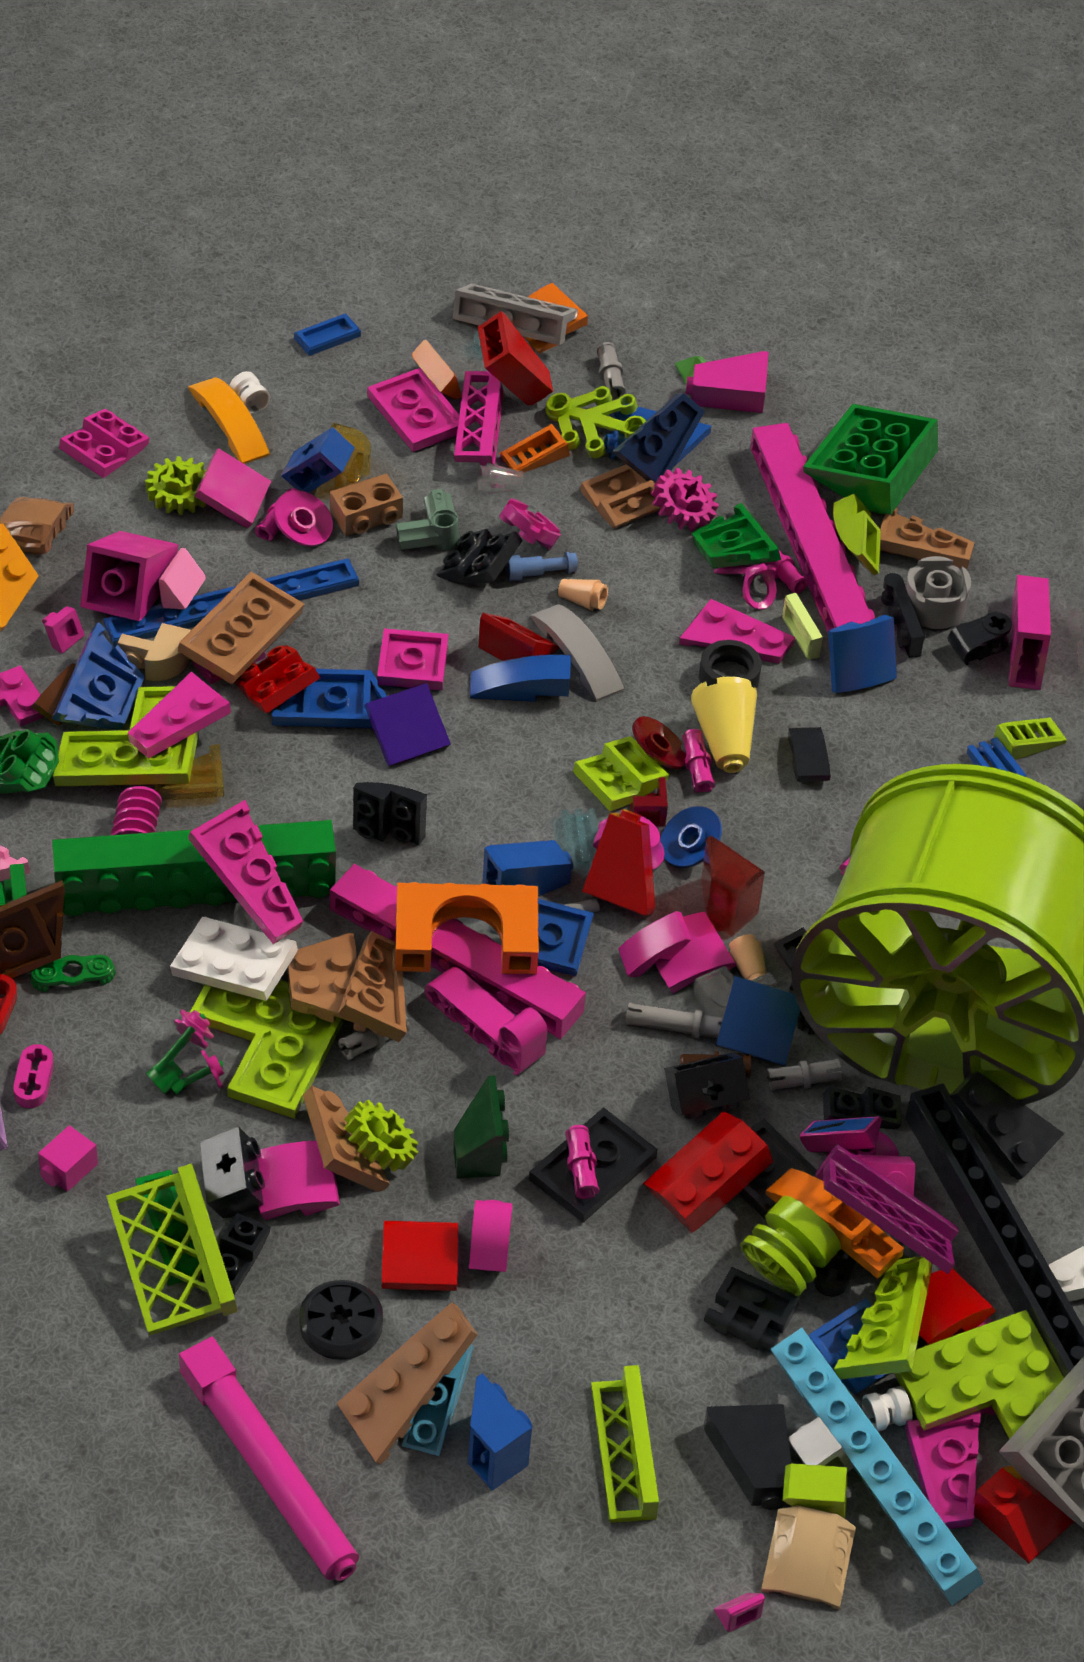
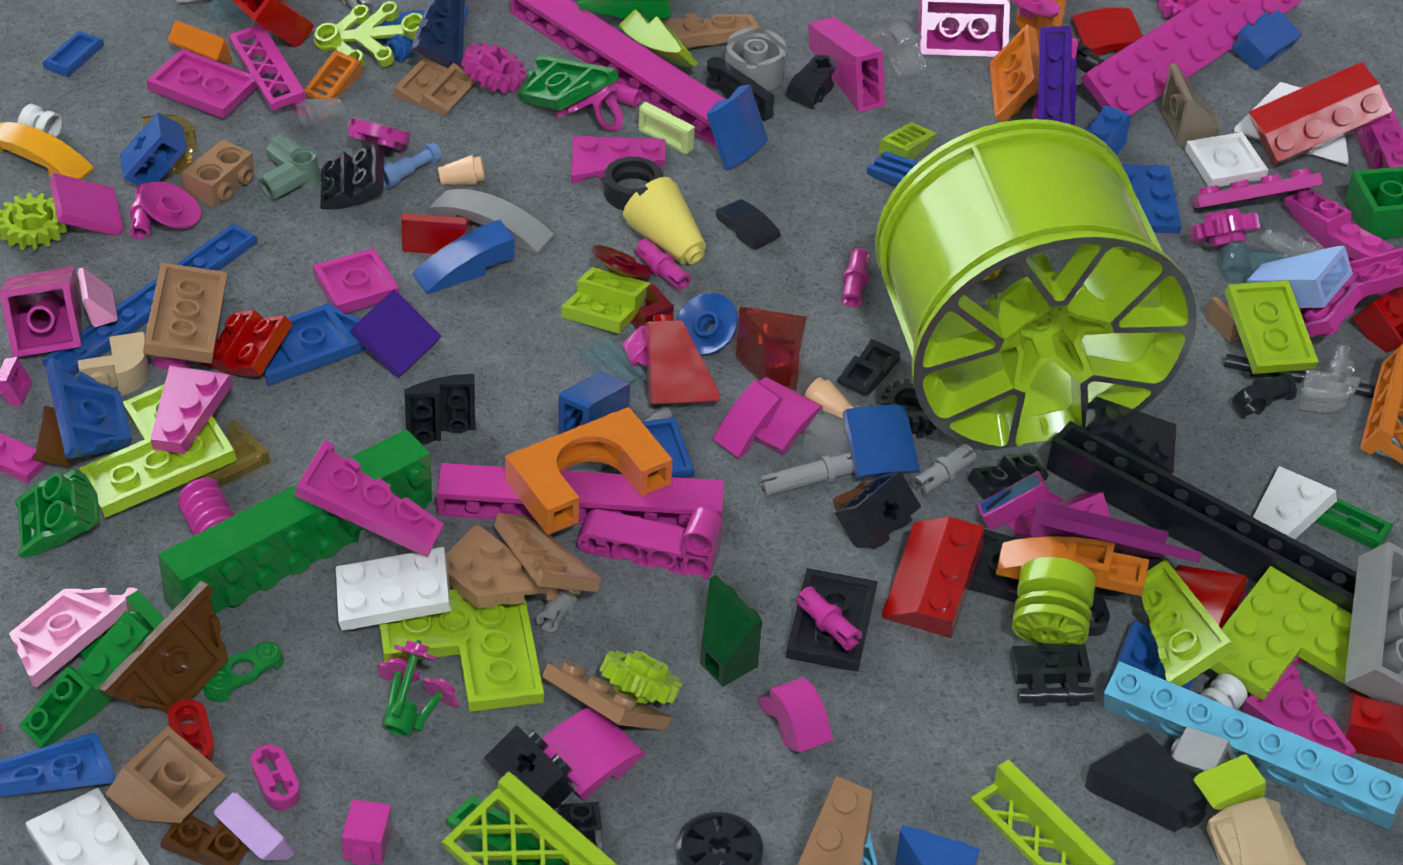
camera: 30 degrees left, 5 degrees down
red slope [381,1221,458,1291] -> none

